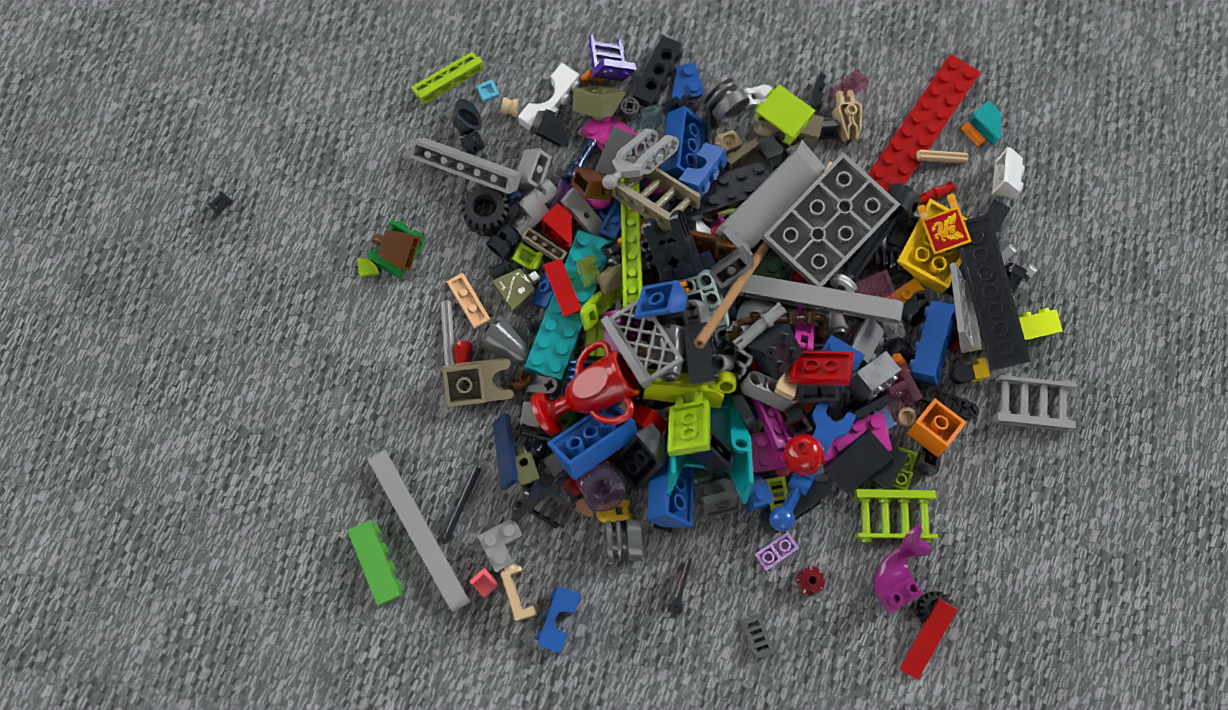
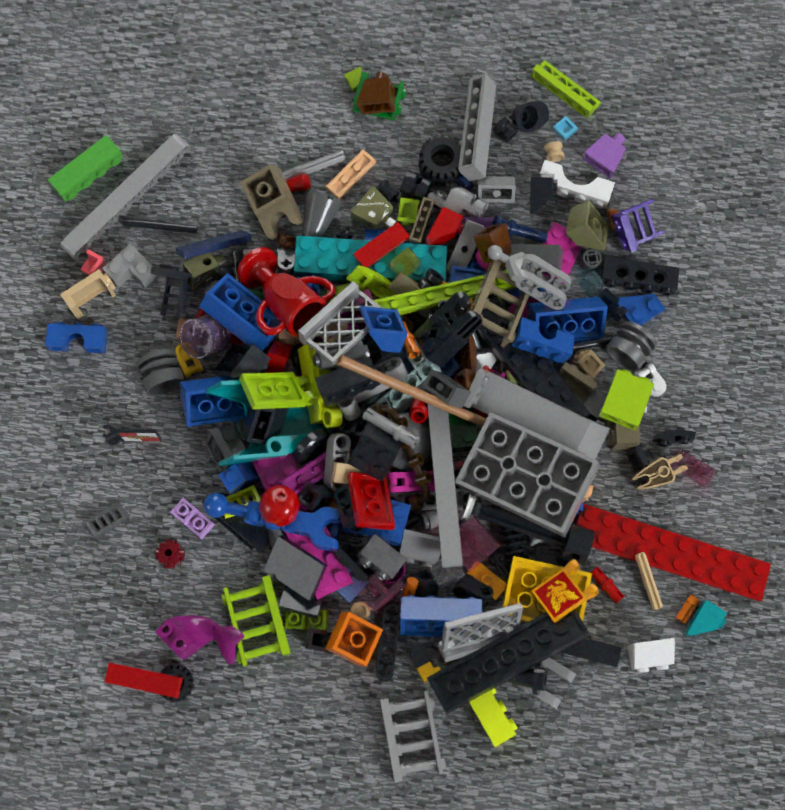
camera: 75 degrees right, 0 degrees up
none -> red cone [409,398,429,423]
none -> medium lavender torso [583,133,626,179]

